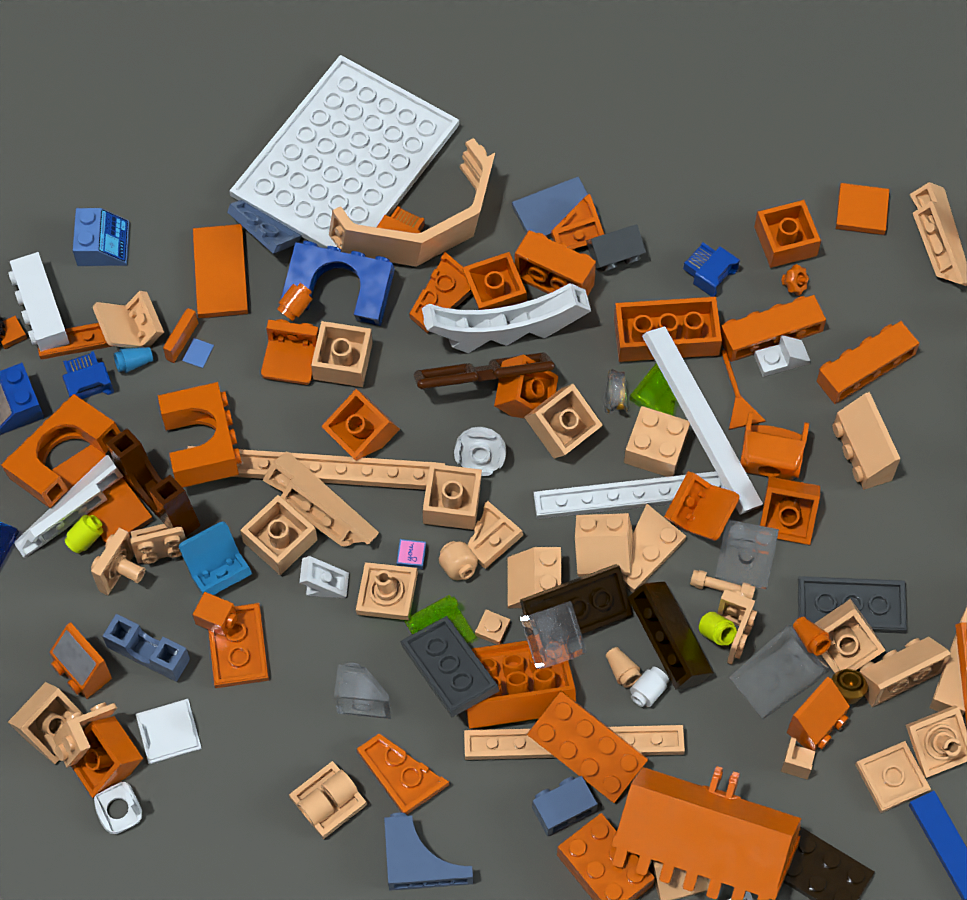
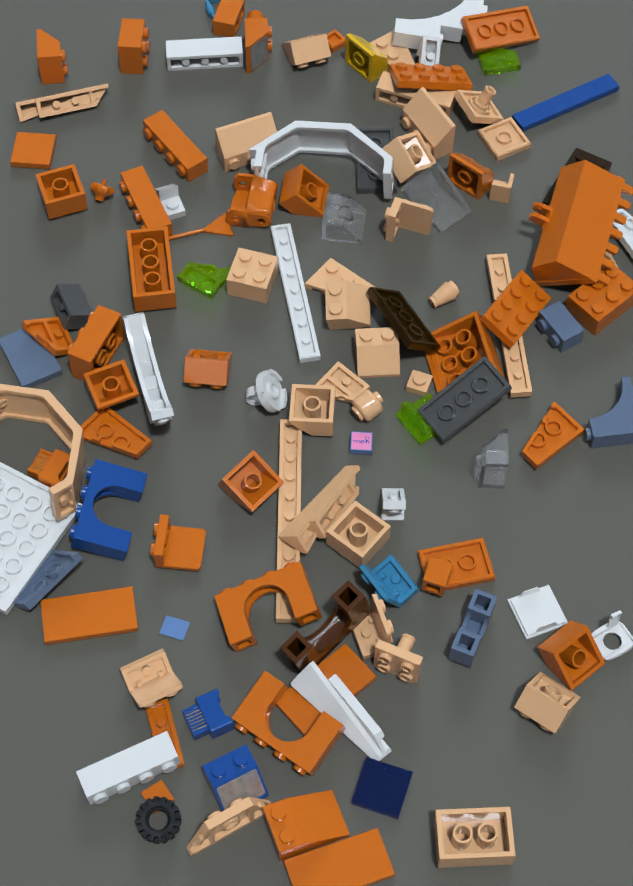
camera: 95 degrees left, 5 degrees down
slope [50,622,112,699] -> none
light nougat bracket [53,702,117,768] -> none
neon yellow brick [65,515,103,553] -> none
medium blue slope [73,208,130,266] -> none
dark azure cone [114,347,153,373] -> none
orange tile [163,308,198,363] -> none
orange brick [277,283,313,321] -> none
light nougat plate [289,761,367,839] -> none
light nougat brick [311,321,373,387] -> none
light nougat plate [356,562,418,620] -> none
reddish brown bar [414,352,555,389] -> none
clear slope [520,601,587,669] -> none
light nougat brick [524,384,603,459] -> none
clear piece [603,369,630,414] -> none
dark brown brick [628,581,713,690] -> none
white brick [630,667,669,707] -> none
white tile [642,326,763,515] -> none
orange bracket [664,471,740,541] -> none
blue piece [683,242,740,297] -> none
light nougat bar [690,570,755,599] -> none
neon yellow brick [699,612,737,645] -> none
orange cone [793,617,831,656] -> none
pearl gold cone [831,669,868,704] -> none
none -> white panel [249,121,394,199]

